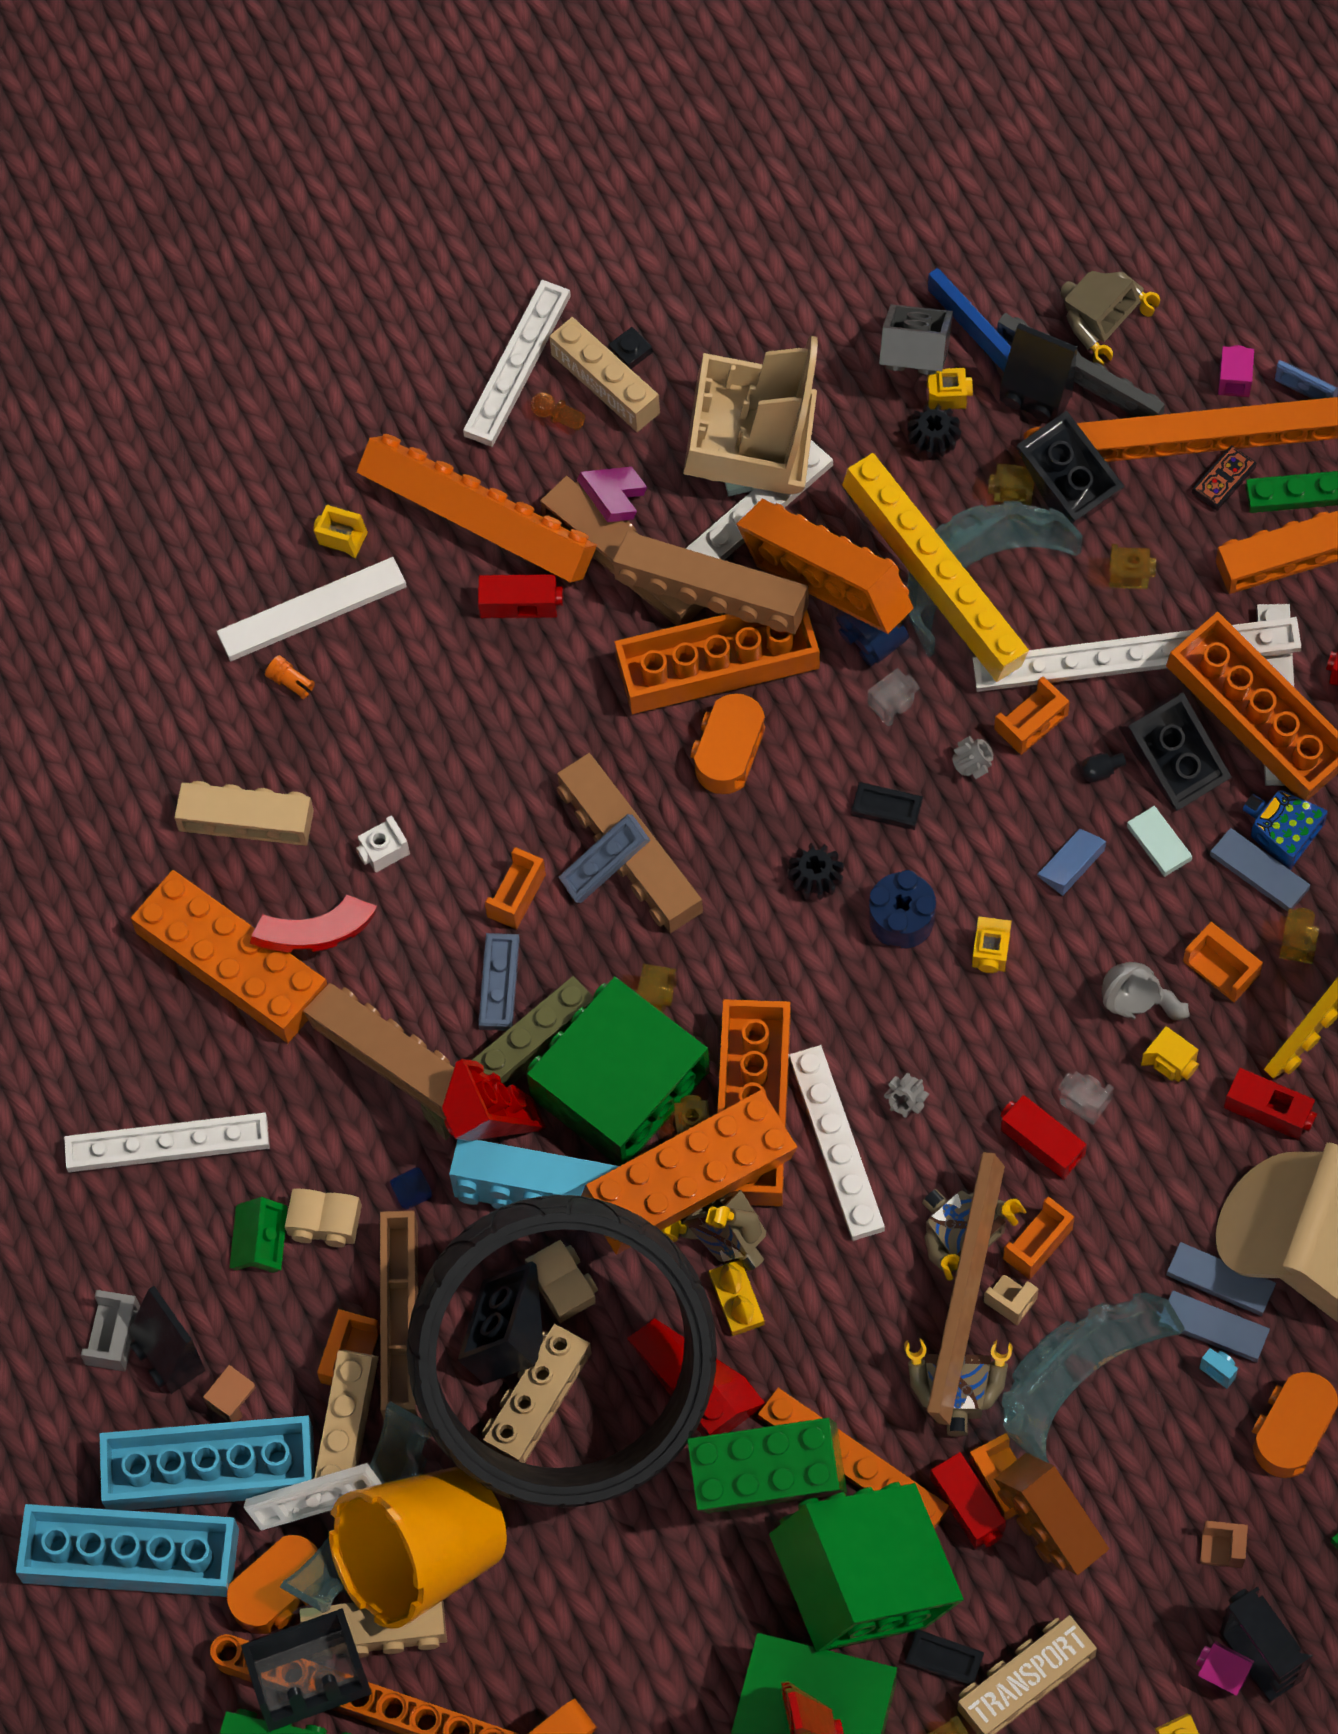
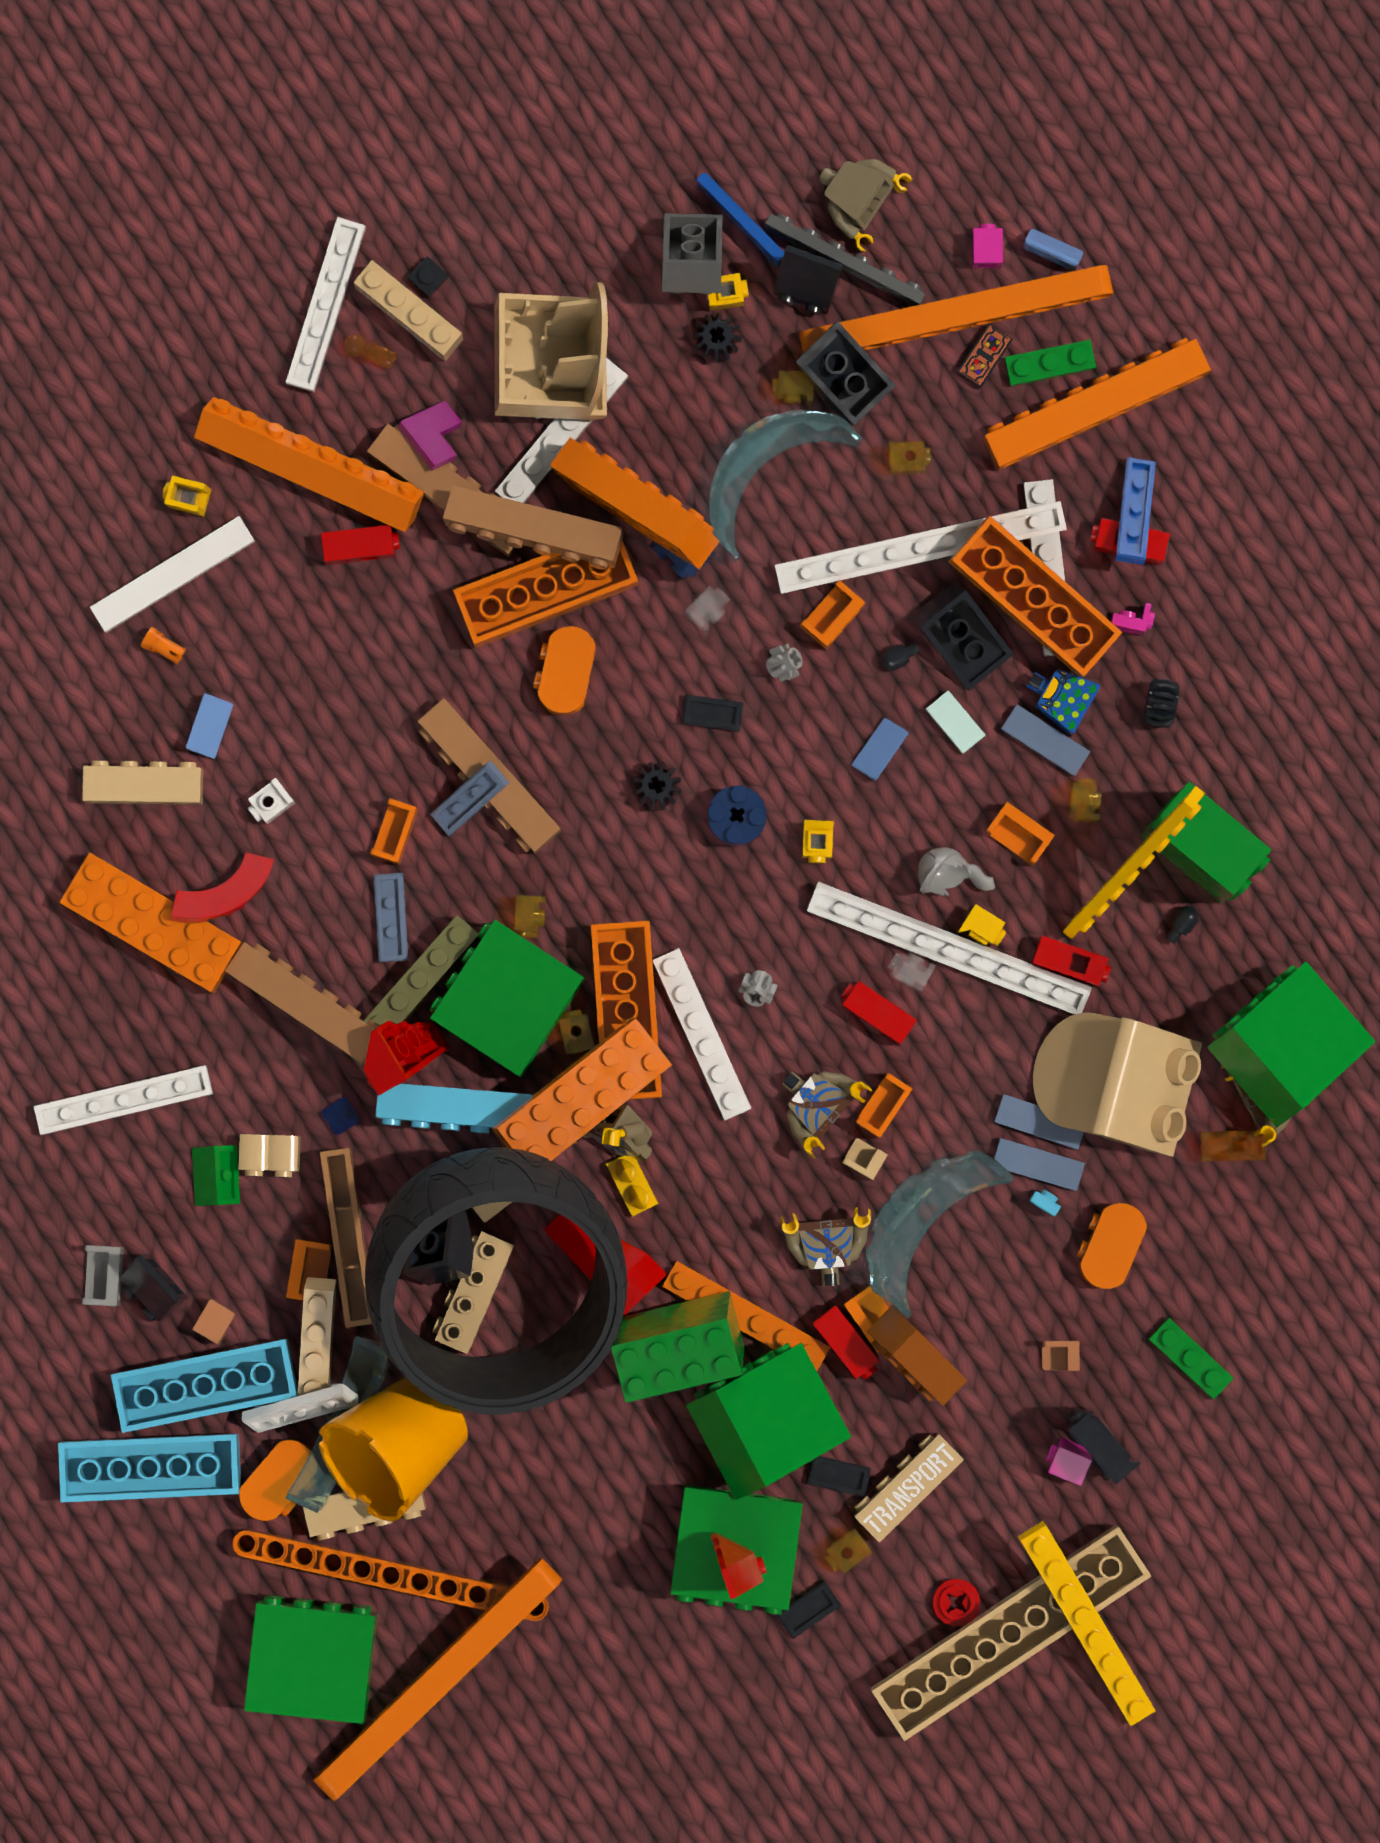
camera: 15 degrees left, 20 degrees up
window [241,1608,372,1732] -> none
yellow brick [842,453,1029,682] -> none
medium nougat tile [927,1152,1005,1425] -> none
none -> medium blue slope [186,693,234,759]
none -> white plate [807,882,1092,1014]

